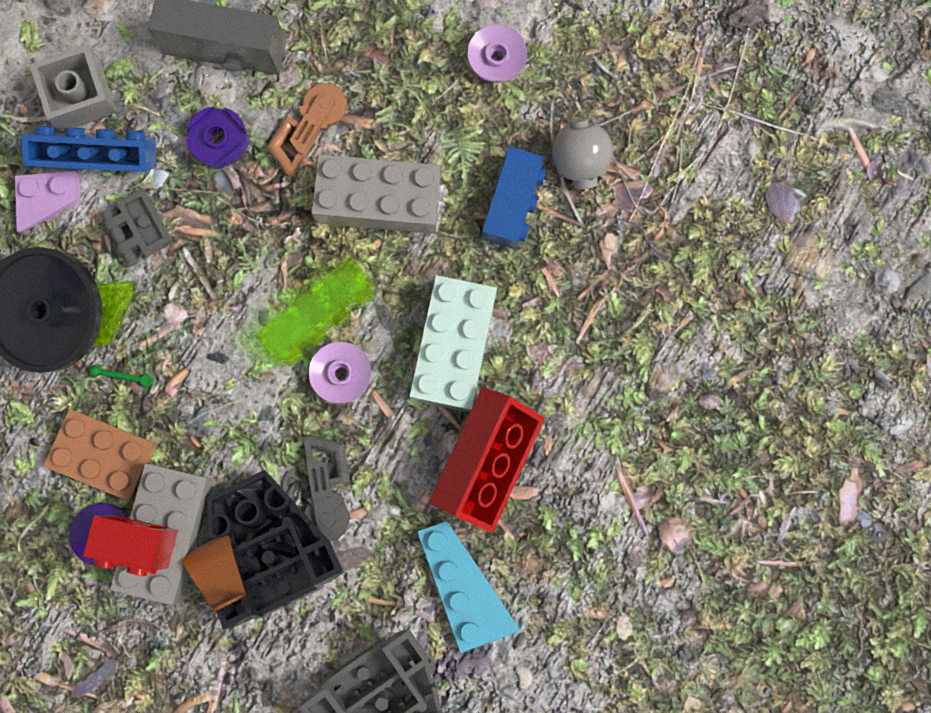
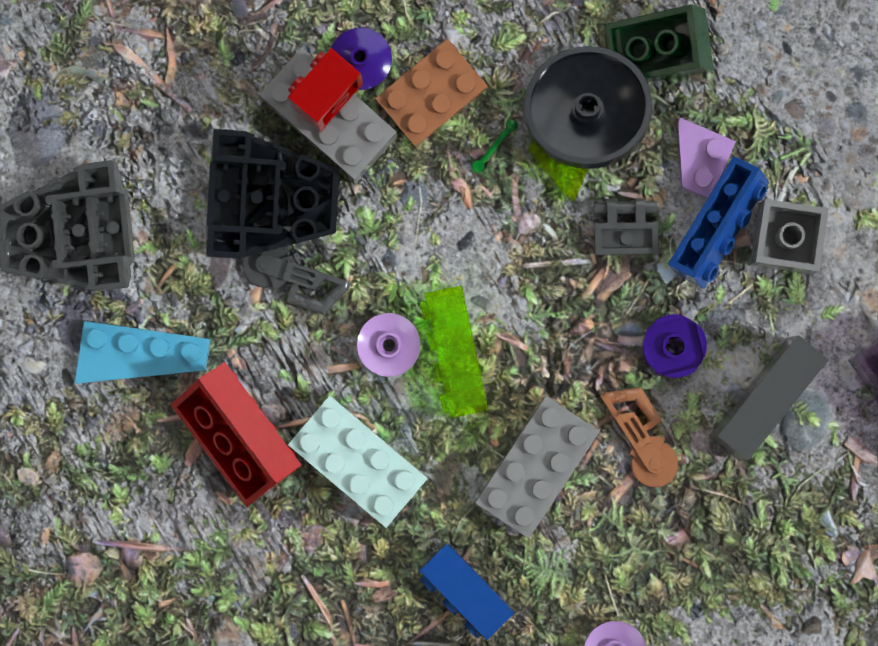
camera: 115 degrees right, 5 degrees up
dark orange piece [182,536,246,614] -> none

